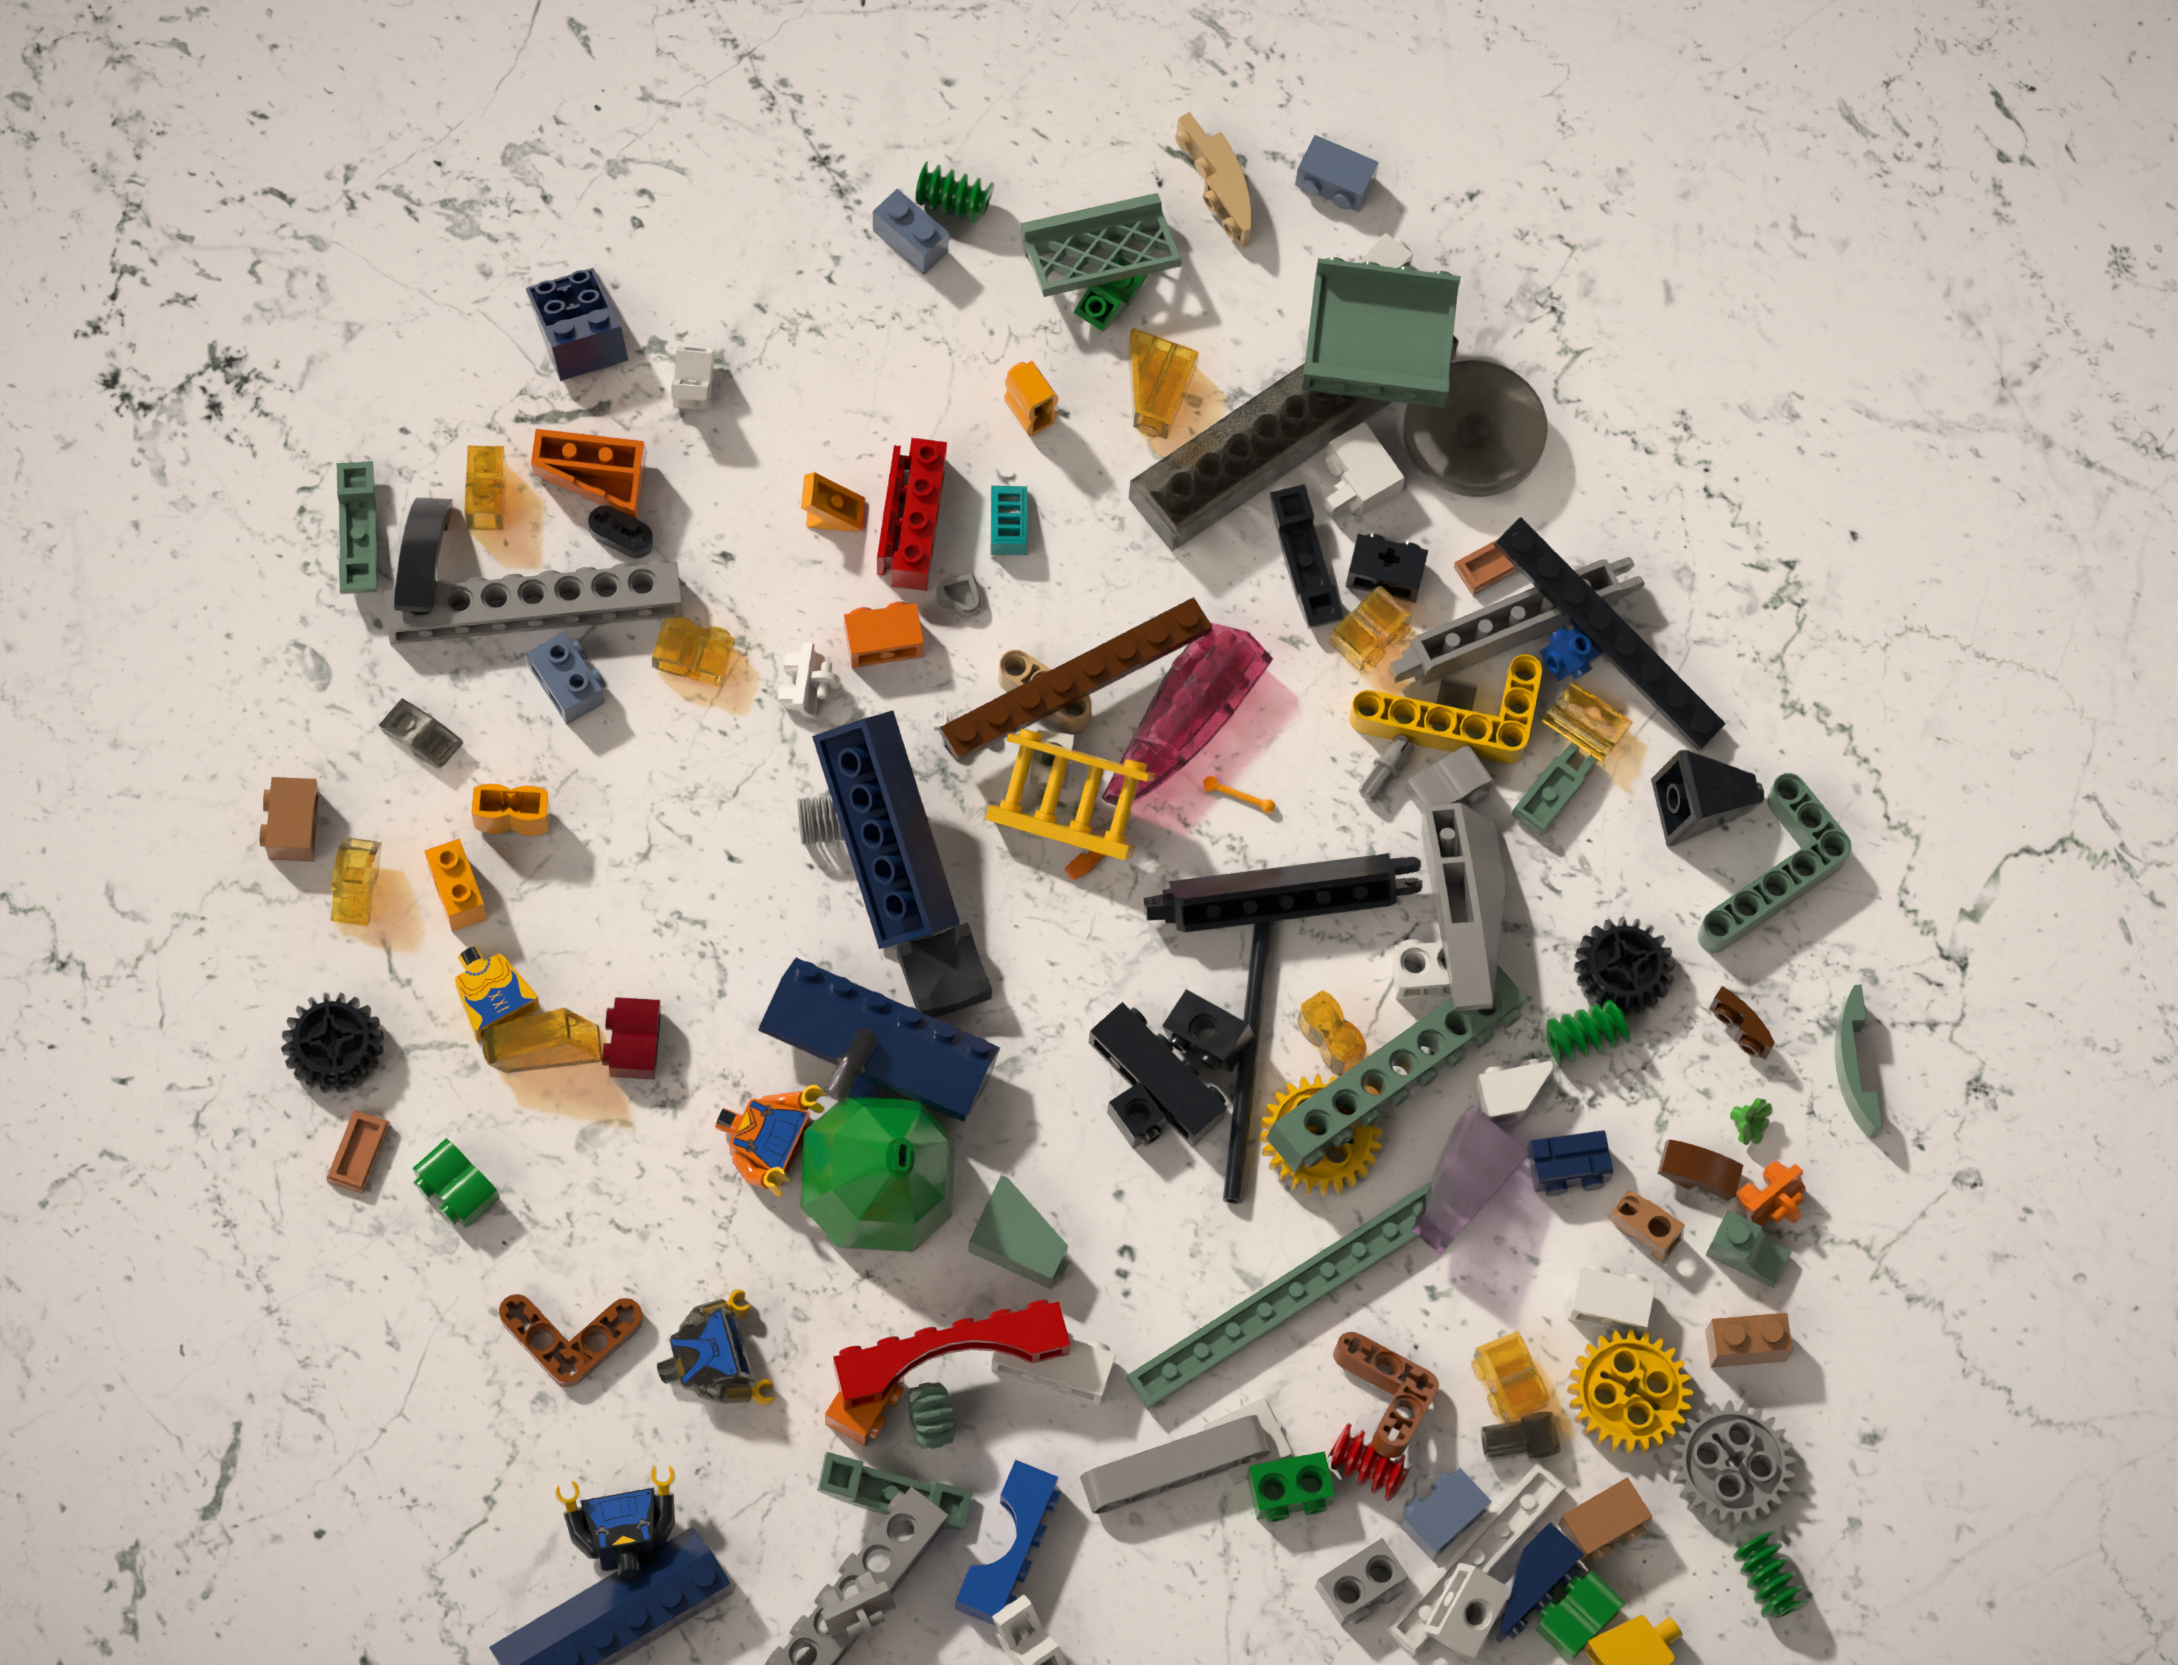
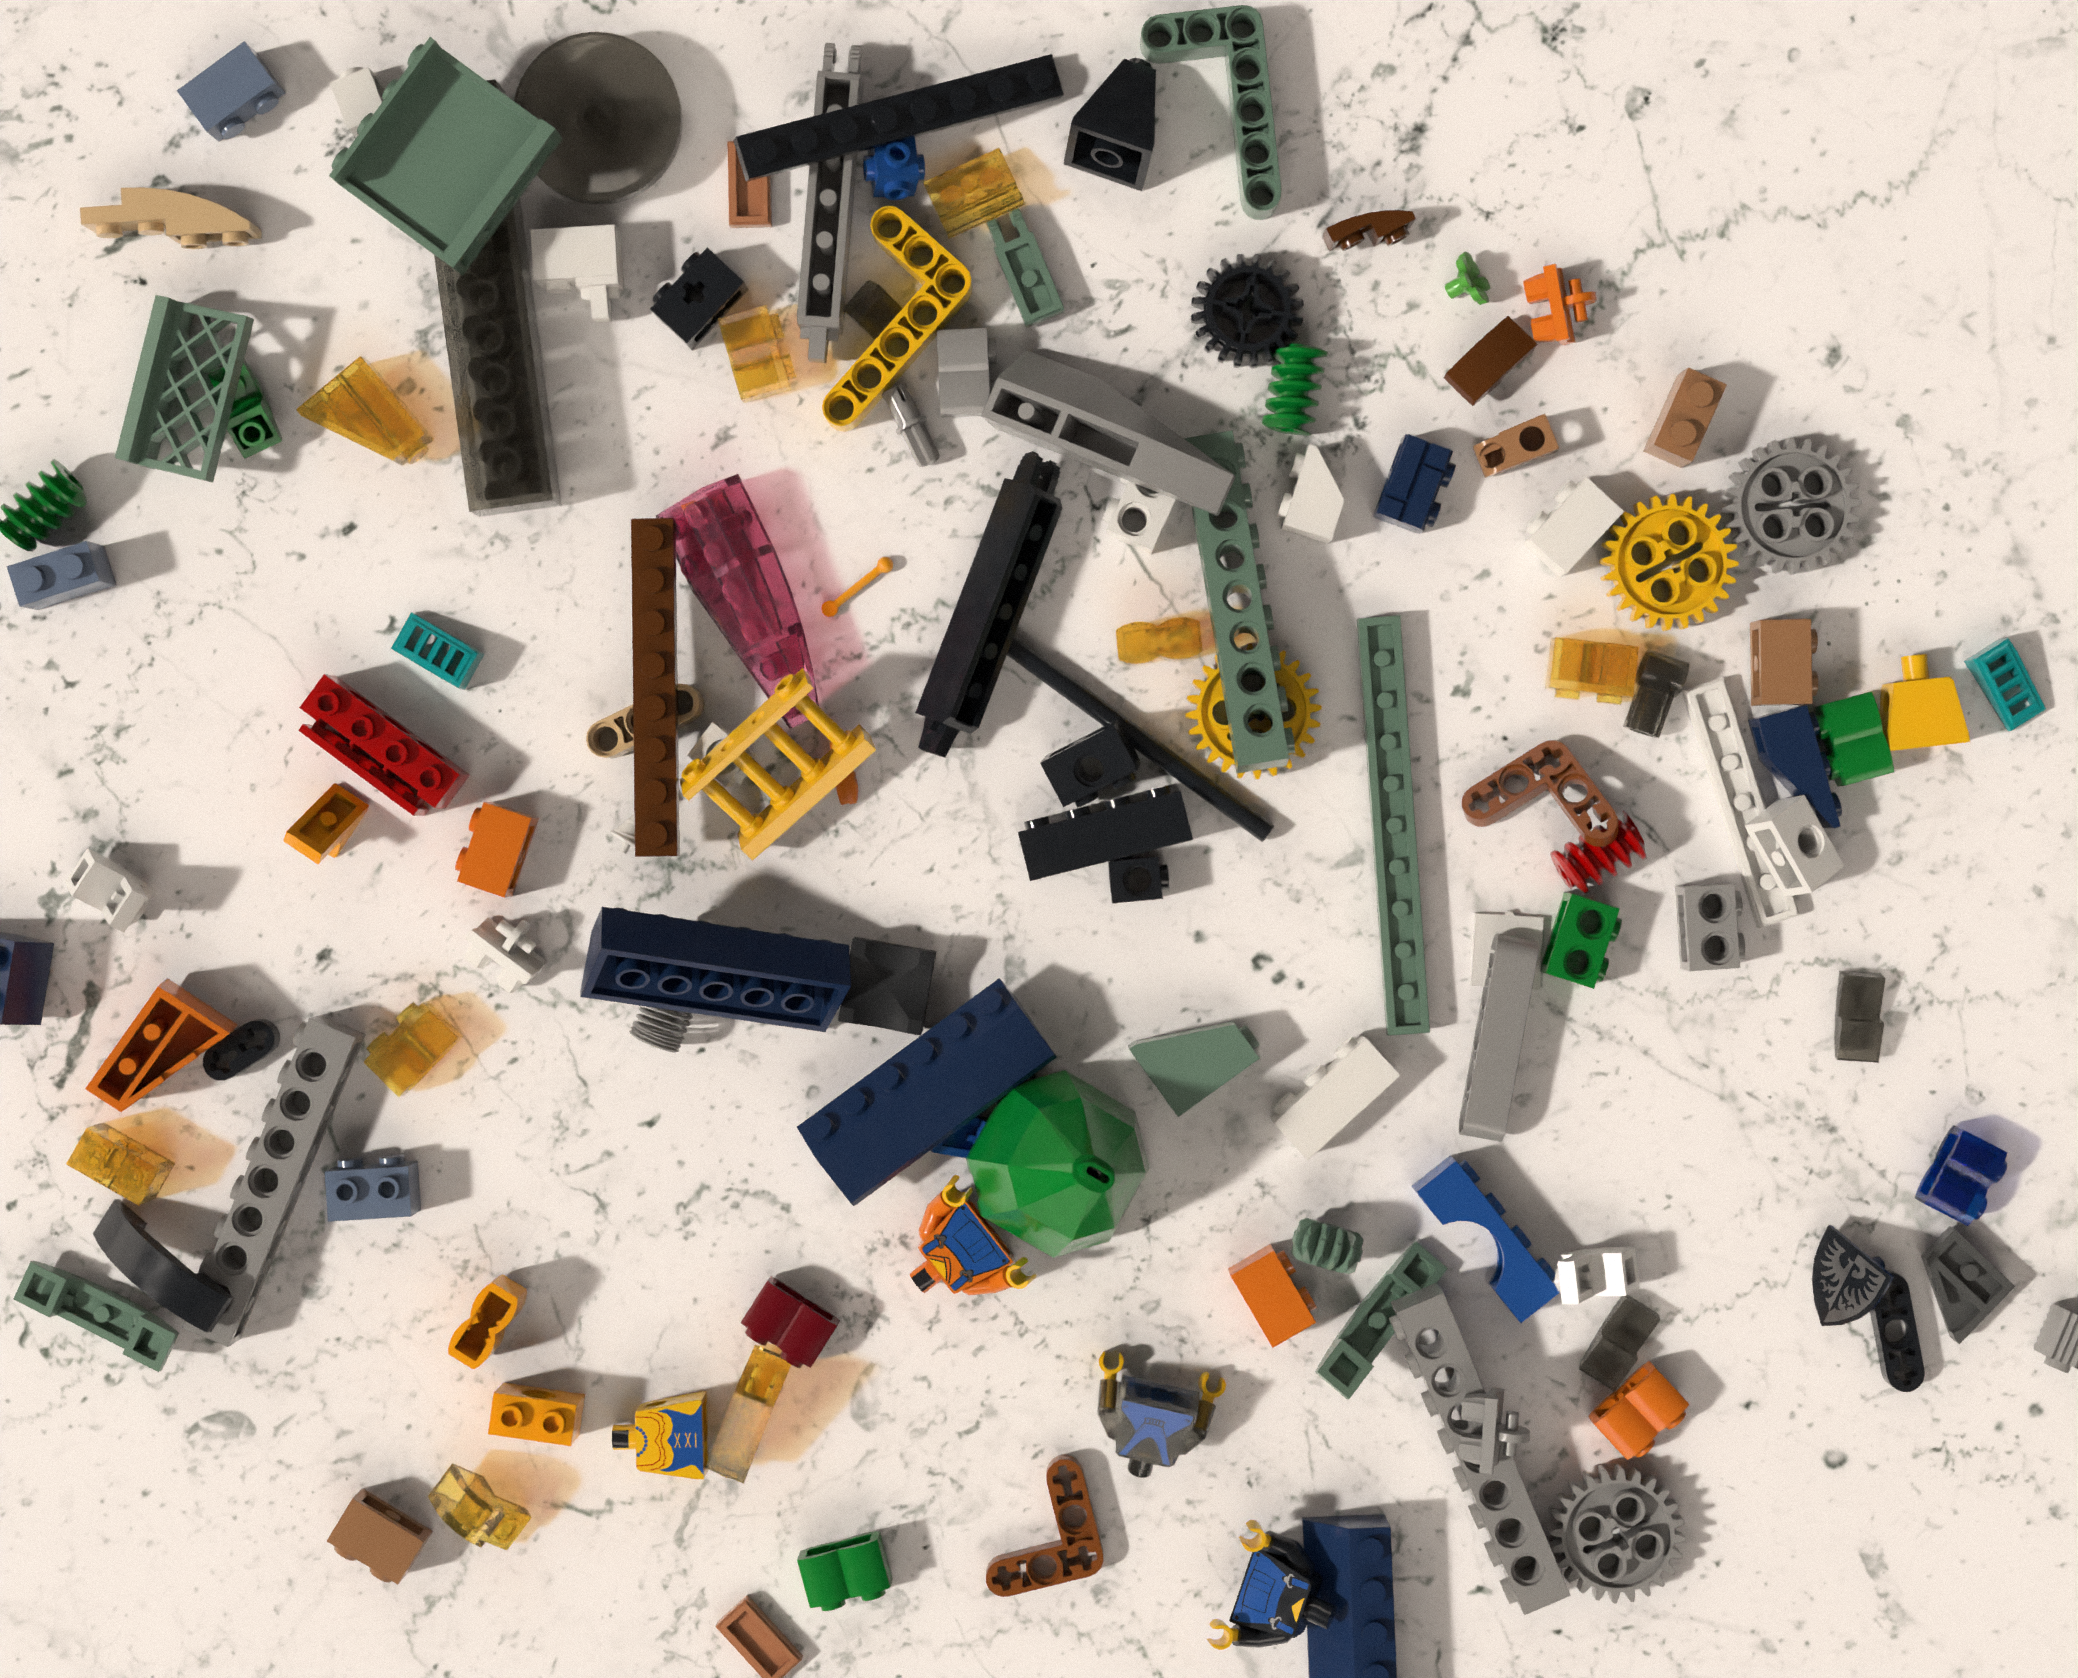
camera: 55 degrees left, 20 degrees up
black gear [281,992,384,1093] -> none
clear smoke slope [379,698,464,770] -> none
clear smoke axle [823,1028,878,1102] -> none
red arch [833,1299,1070,1410] -> none
light grey tile [936,572,981,618] -> none
light orange brick [1004,361,1059,437] -> none
black slope [1270,484,1344,629] -> none
sand blue brick [1401,1468,1492,1561] -> none
slope [1412,1105,1529,1255] -> none
sand green arch [1706,1210,1792,1288] -> none
green piece [1733,1531,1810,1618] -> none
sand green slope [1835,984,1882,1138] -> none

